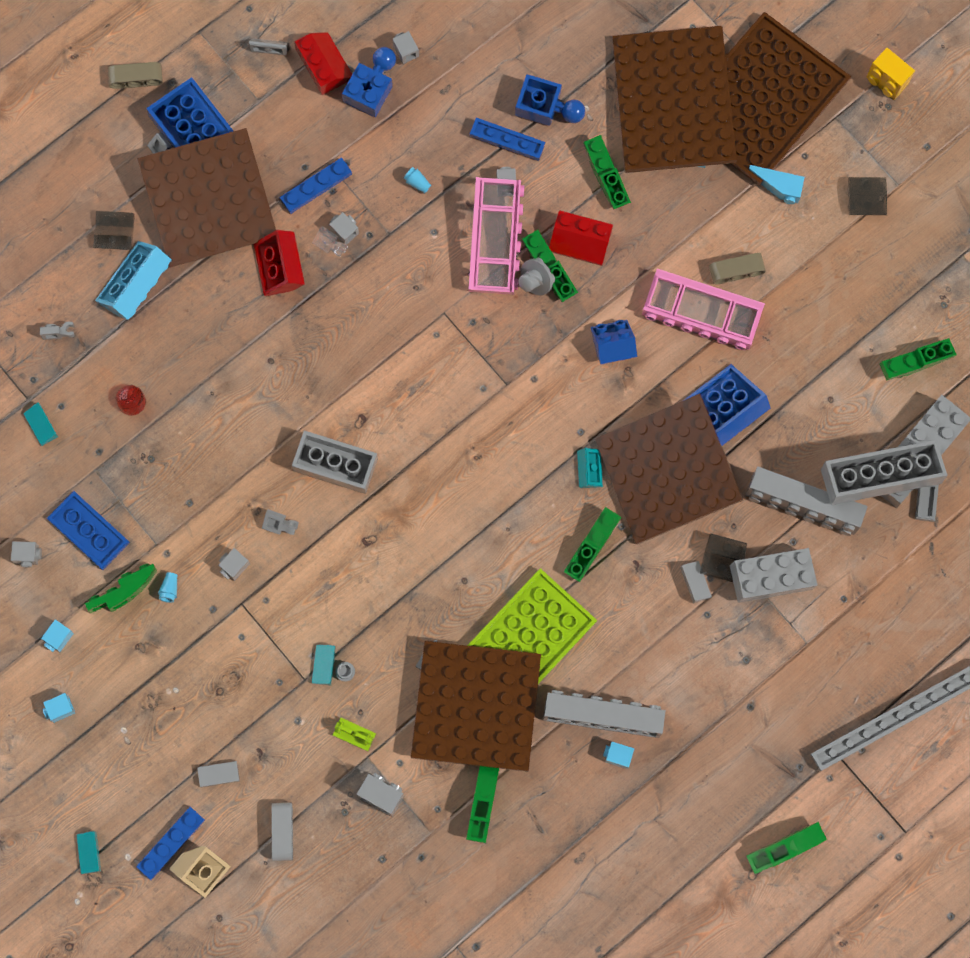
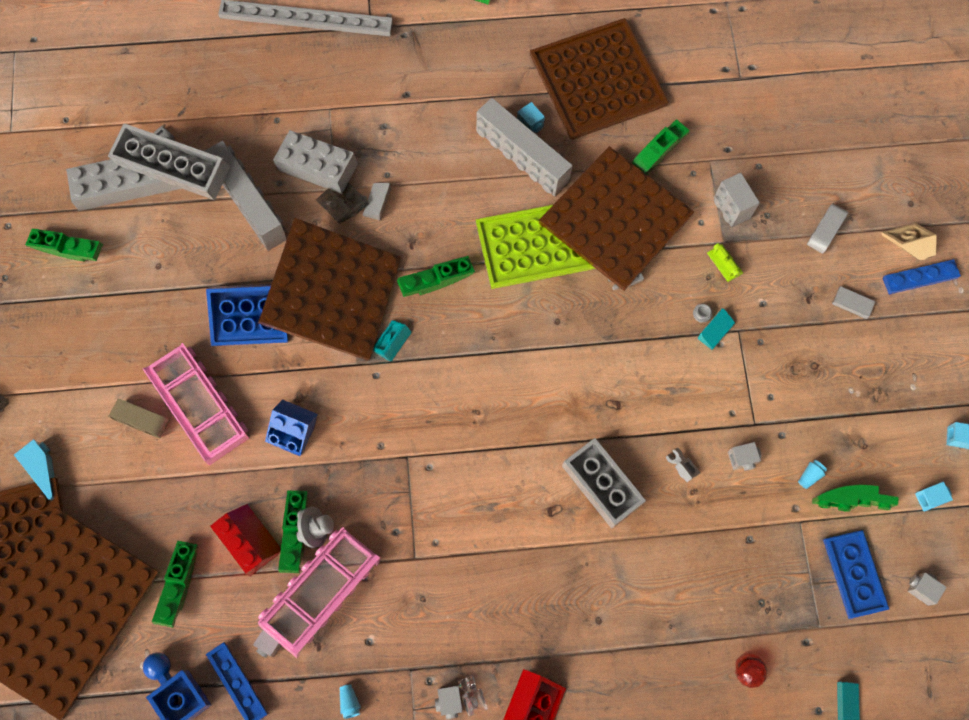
camera: 145 degrees left, 5 degrees down
none -> reddish brown plate [530,18,668,140]

